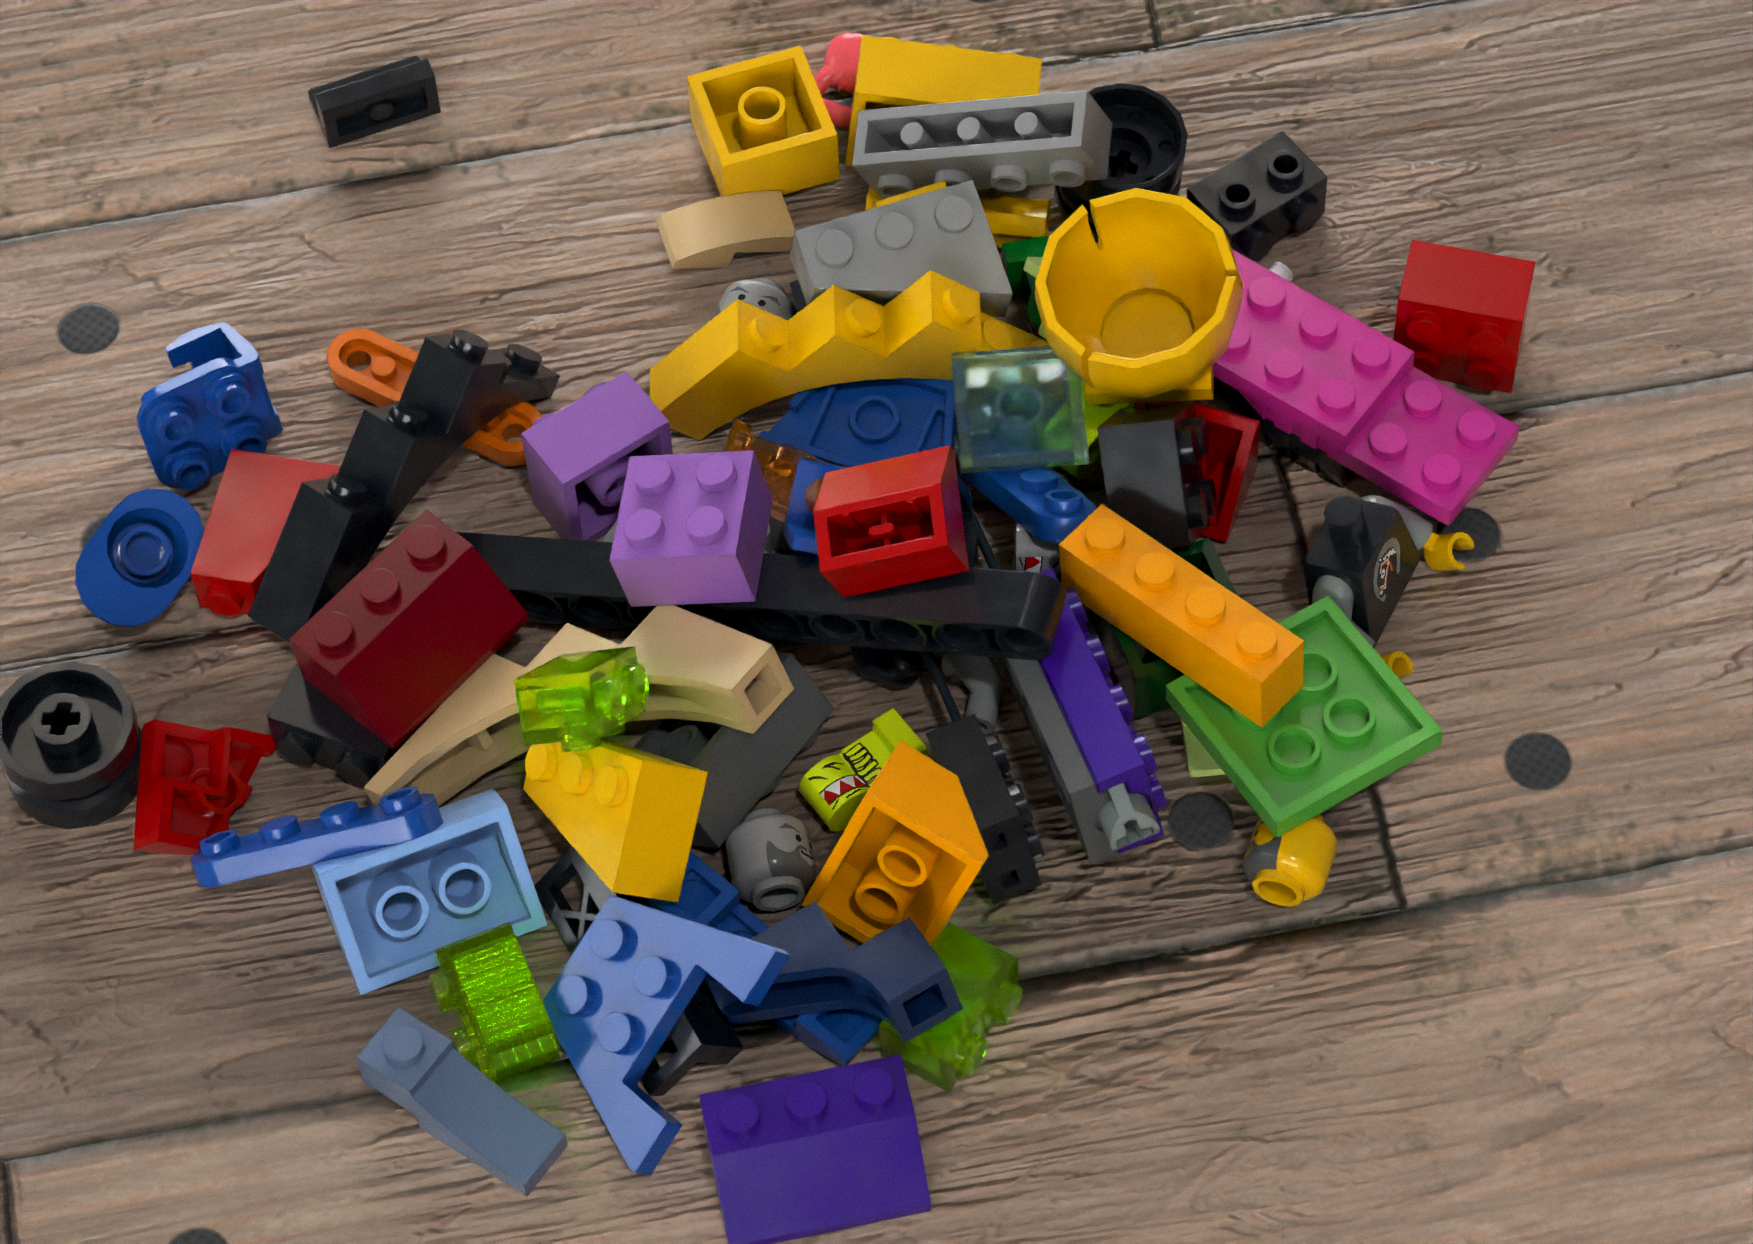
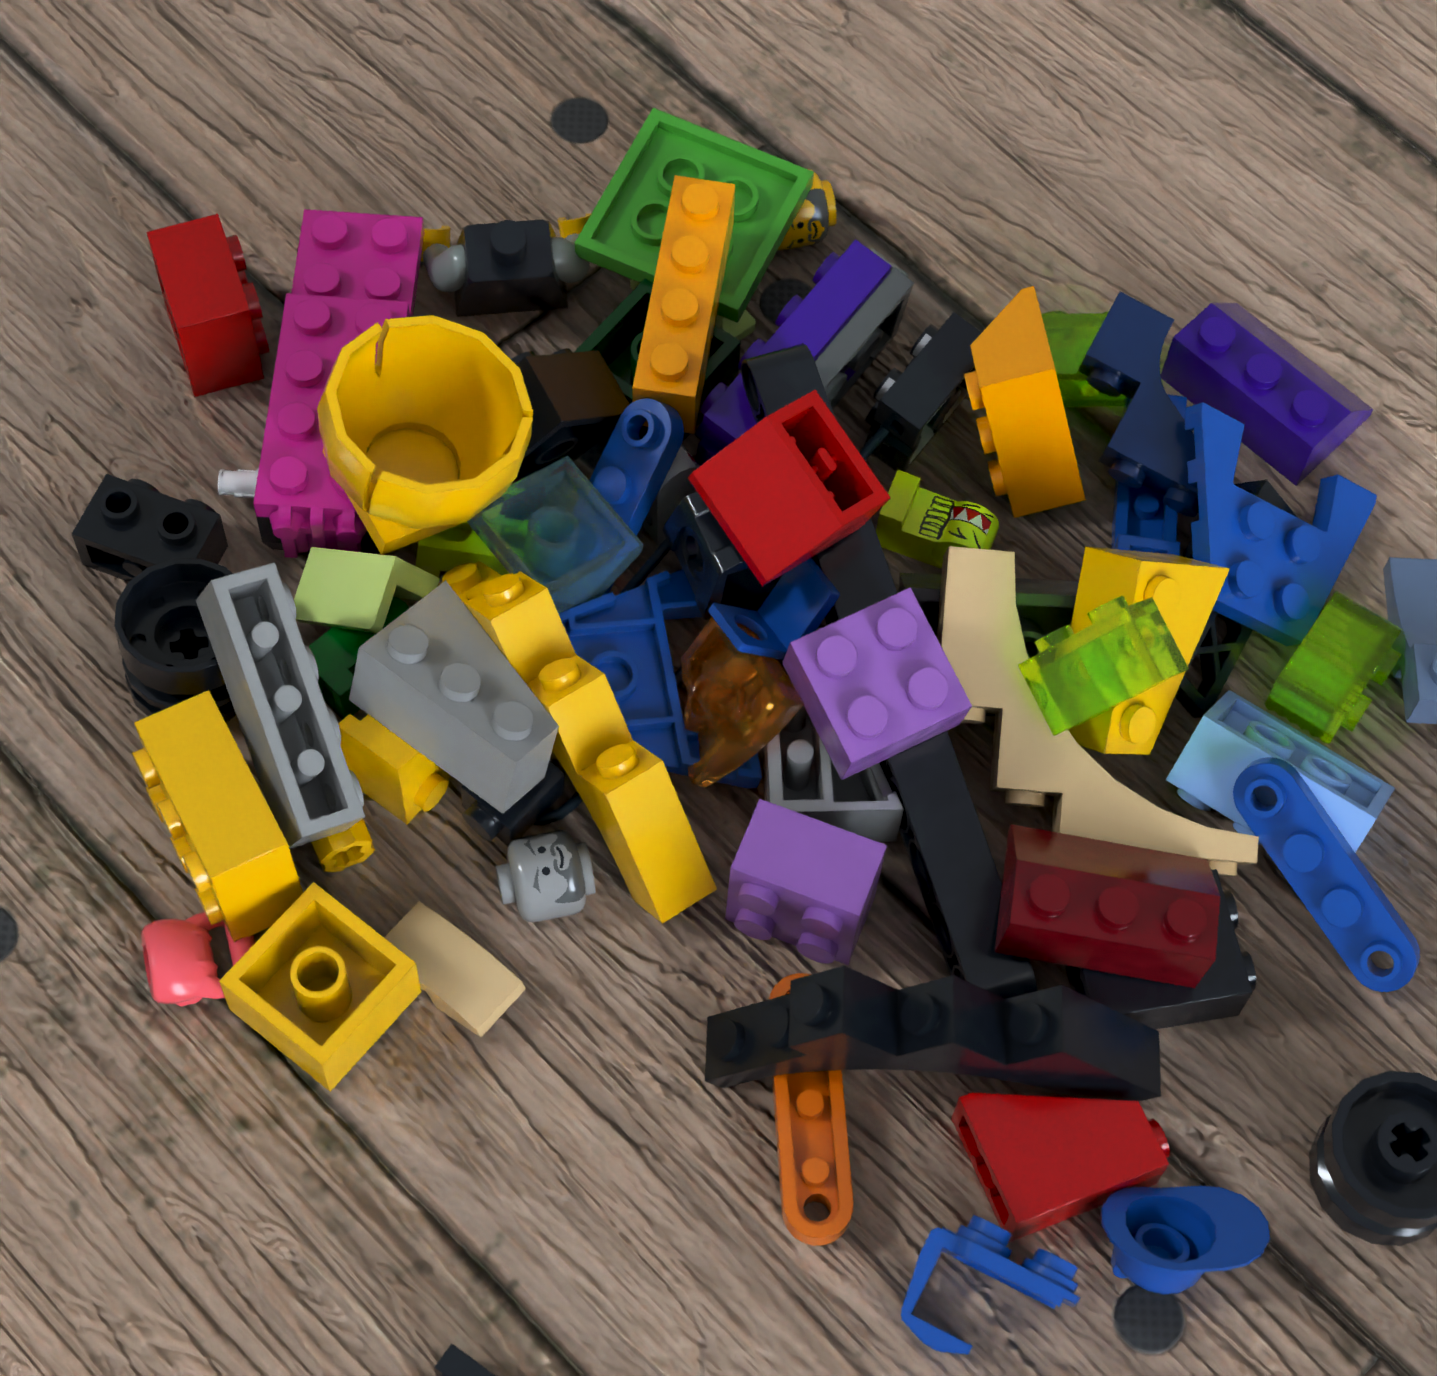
camera: 130 degrees left, 5 degrees up
red slope [133,719,276,855] -> none
light grey head [726,808,816,911] -> none

